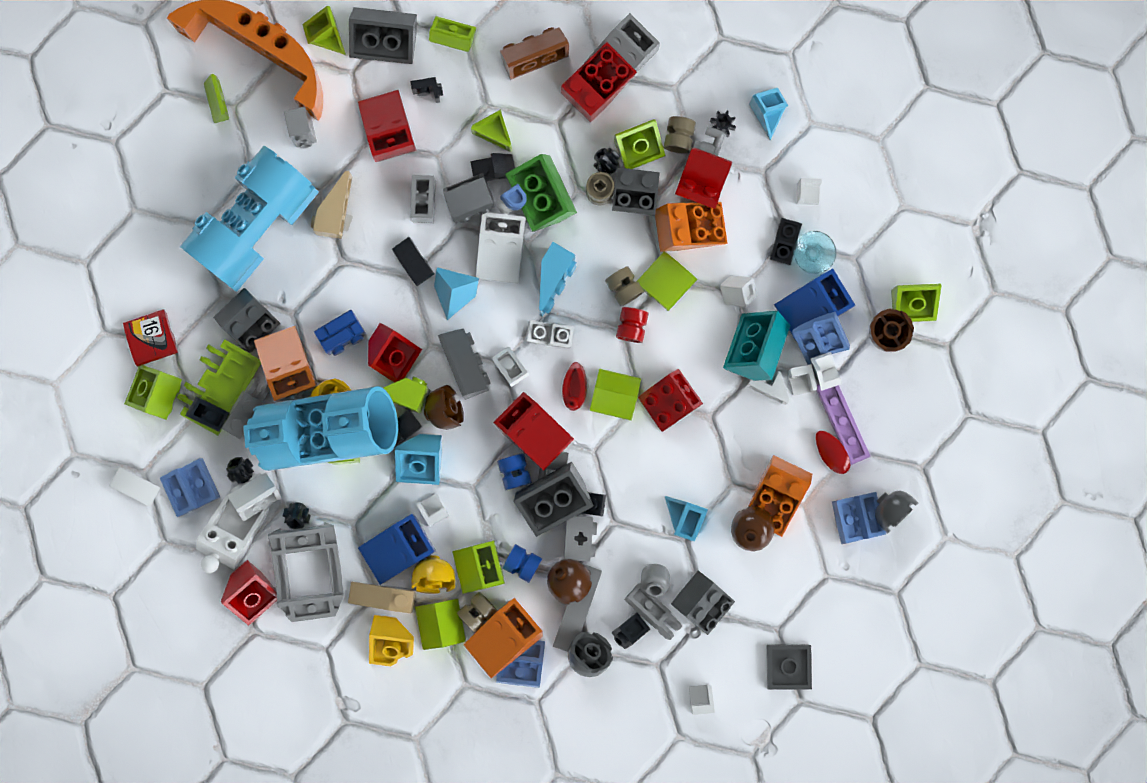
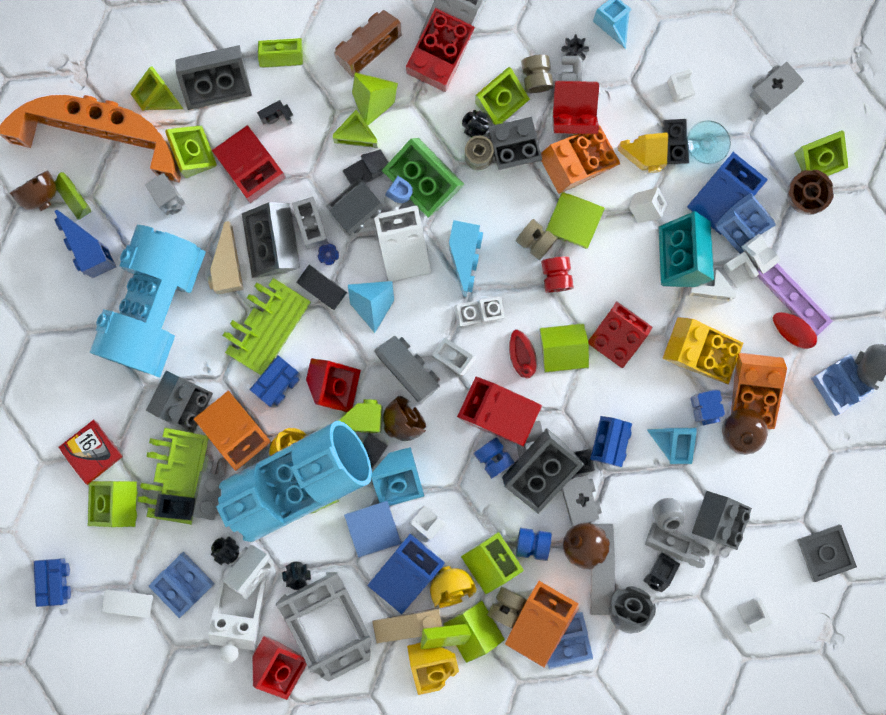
camera: 15 degrees left, 0 degrees up
none -> reddish brown cylinder [10,170,57,212]
none -> blue brick [33,558,71,607]
none -> blue slope [54,210,116,278]
none -> lime slope [165,125,217,178]
none -> lime hinge [222,278,311,375]
none -> dark grey slope [242,202,300,278]
none -> clear blue plate [317,243,339,265]
none -> medium blue slope [344,501,402,558]
none -> lime slope [352,72,398,126]
none -> lime slope [421,624,471,649]
none -> blue brick [590,416,632,467]
none -> yellow slope [618,133,668,173]
none -> yellow slope [662,317,744,385]
none -> blue brick [690,390,725,426]
none -> light grey brick [749,62,804,115]

